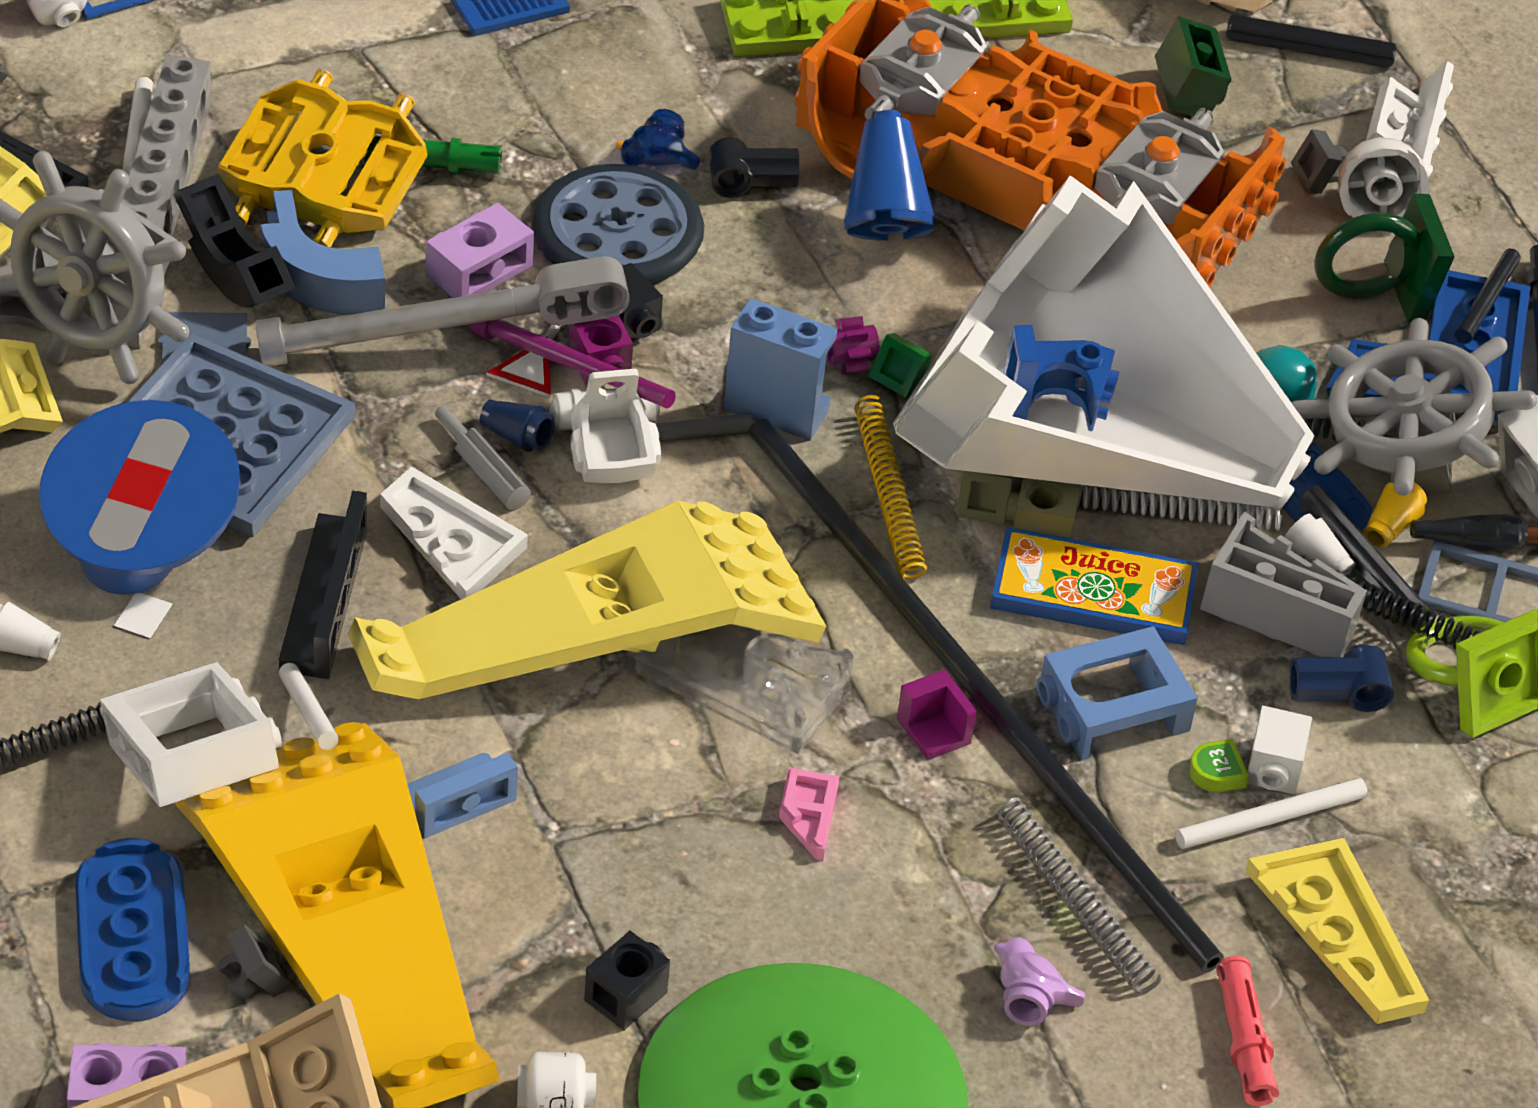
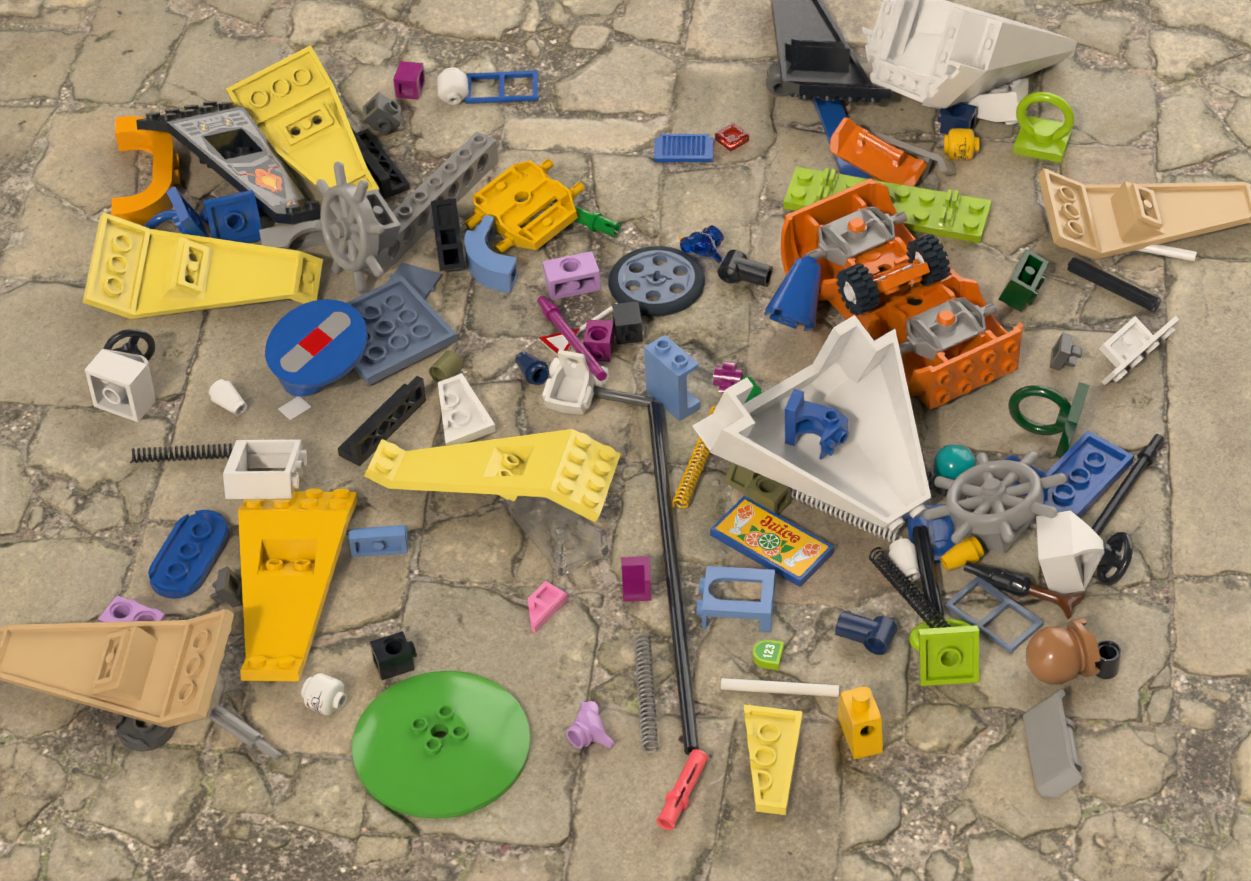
camera: 35 degrees right, 0 degrees up
piece [255,256,630,367] -> none
white bar [279,663,339,750] -> none
light grey axle [435,406,531,510] -> none
light grey wedge [1200,512,1367,657] -> none
white brick [1247,706,1312,794] -> none
white cylinder [1337,137,1430,218] -> none
black bar [1455,248,1521,344] -> none
none -> olive beam [429,350,464,383]
none -> black plate [836,234,950,316]
none -> yellow torso [837,687,883,759]

